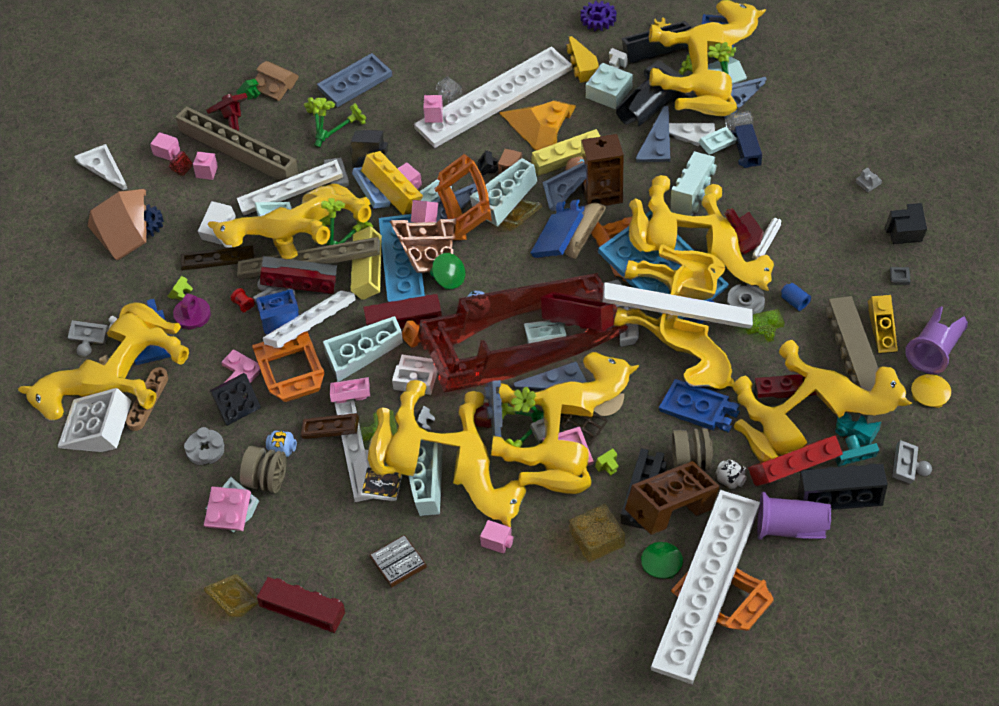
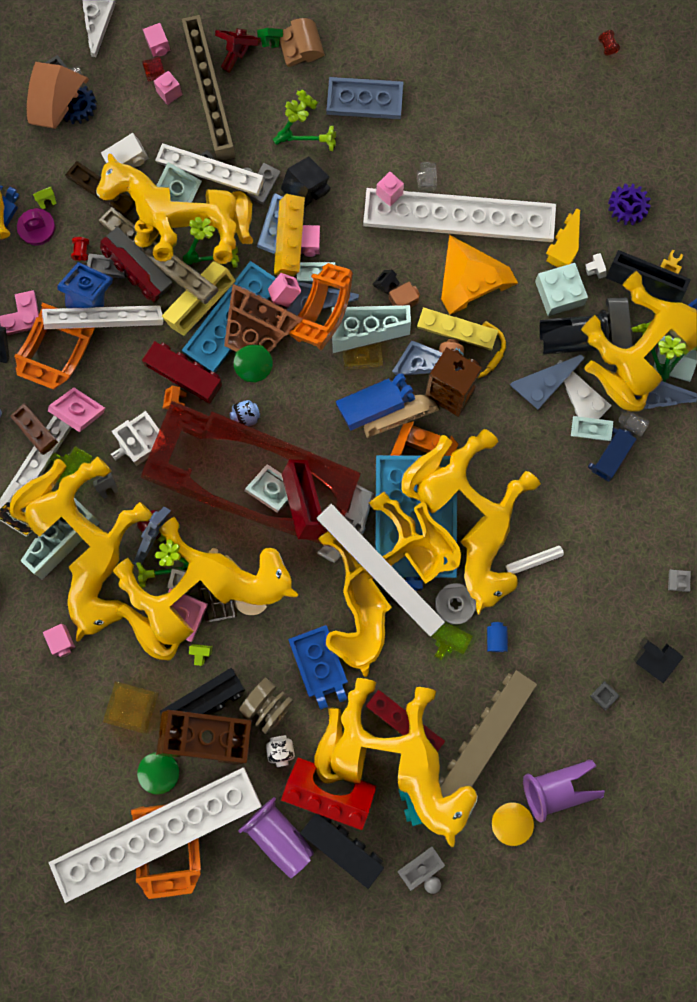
camera: 40 degrees right, 25 degrees up
light aqua wedge [323,316,403,382] -> none
sand blue wing [514,362,587,390] -> none
light aqua wedge [671,151,717,216] -> none
dark red piece [724,208,764,254] -> none
teal tile [835,435,879,466] -> none
yellow slope [868,295,898,353] -> none

